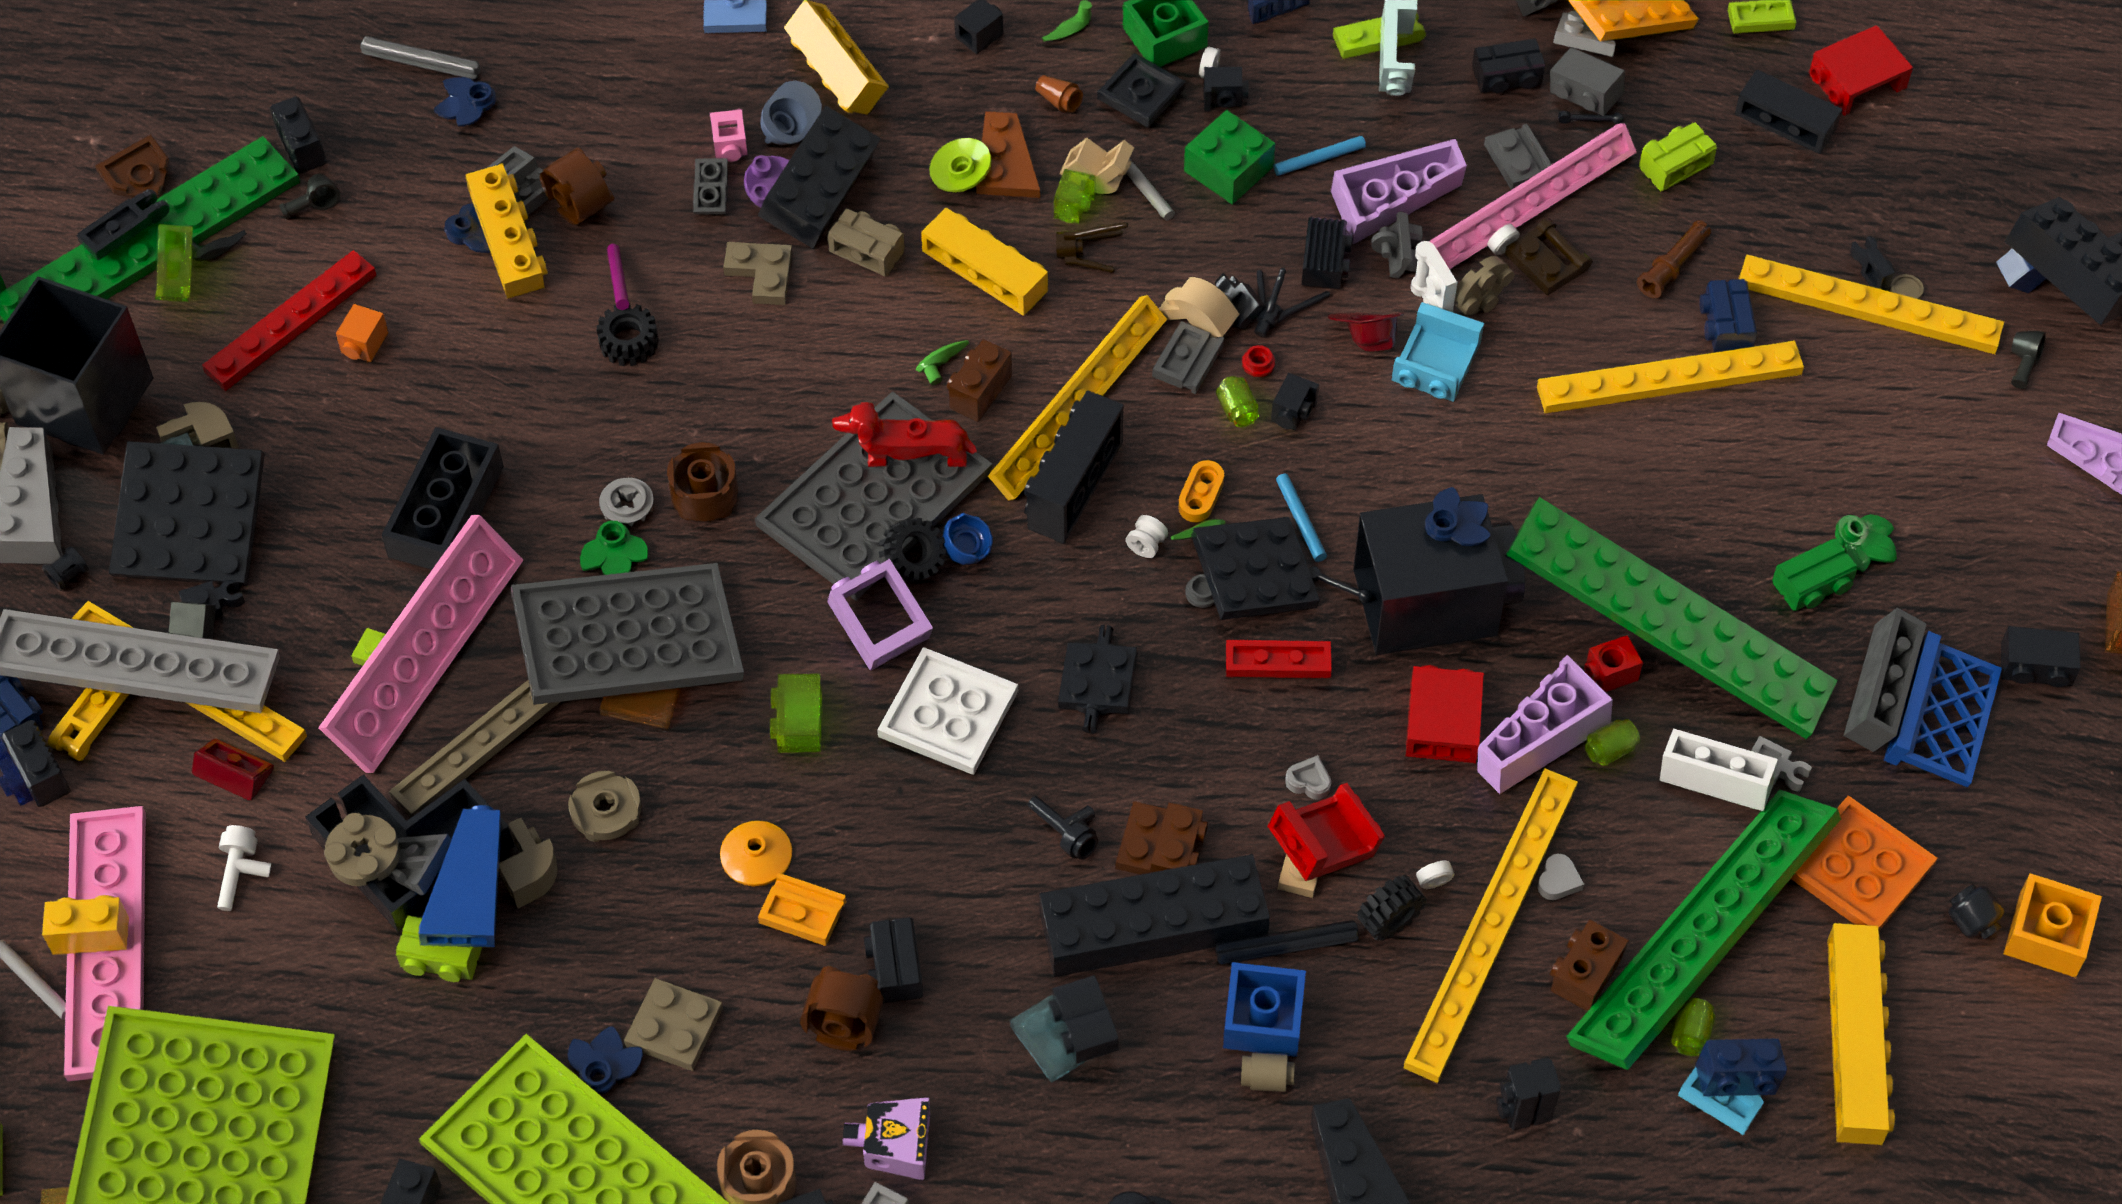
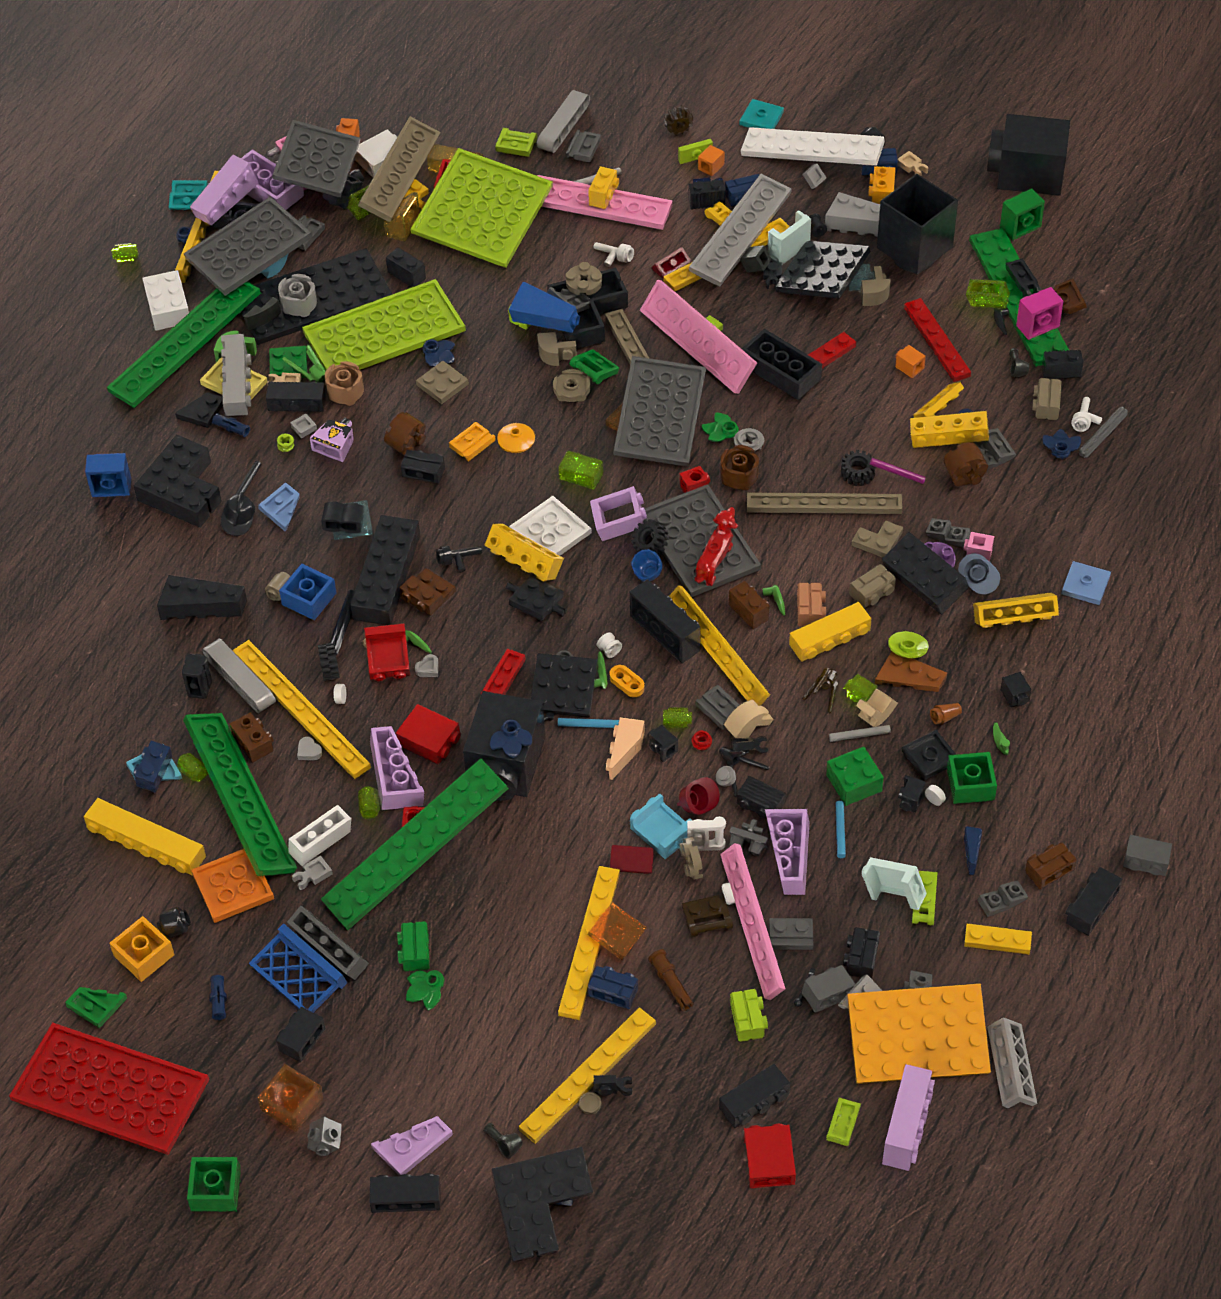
camera: 115 degrees right, 5 degrees down
none -> light grey beam [202,638,276,713]
none -> dark blue pin [209,975,227,1020]
none -> medium blue wing [258,483,299,531]
none -> bright green bar [406,630,432,654]
none -> yellow brick [485,524,564,582]
none -> green plate [570,349,620,384]
none -> clear orange plate [587,902,647,960]
none -> light nougat slope [606,717,645,780]
none -> dark red slope [610,845,654,874]
none -> red brick [679,466,710,493]
none -> light grey plate [716,766,736,786]
none -> dark tan plate [747,493,902,514]
none -> light aqua panel [767,211,811,265]
none -> nougat brick [797,583,826,626]
none -> red plate [808,332,856,369]
none -> yellow plate [913,382,964,418]
none -> dark pink brick [1016,287,1063,340]
none -> dark tan brick [1032,378,1062,420]
none -> white piece [1071,397,1102,432]

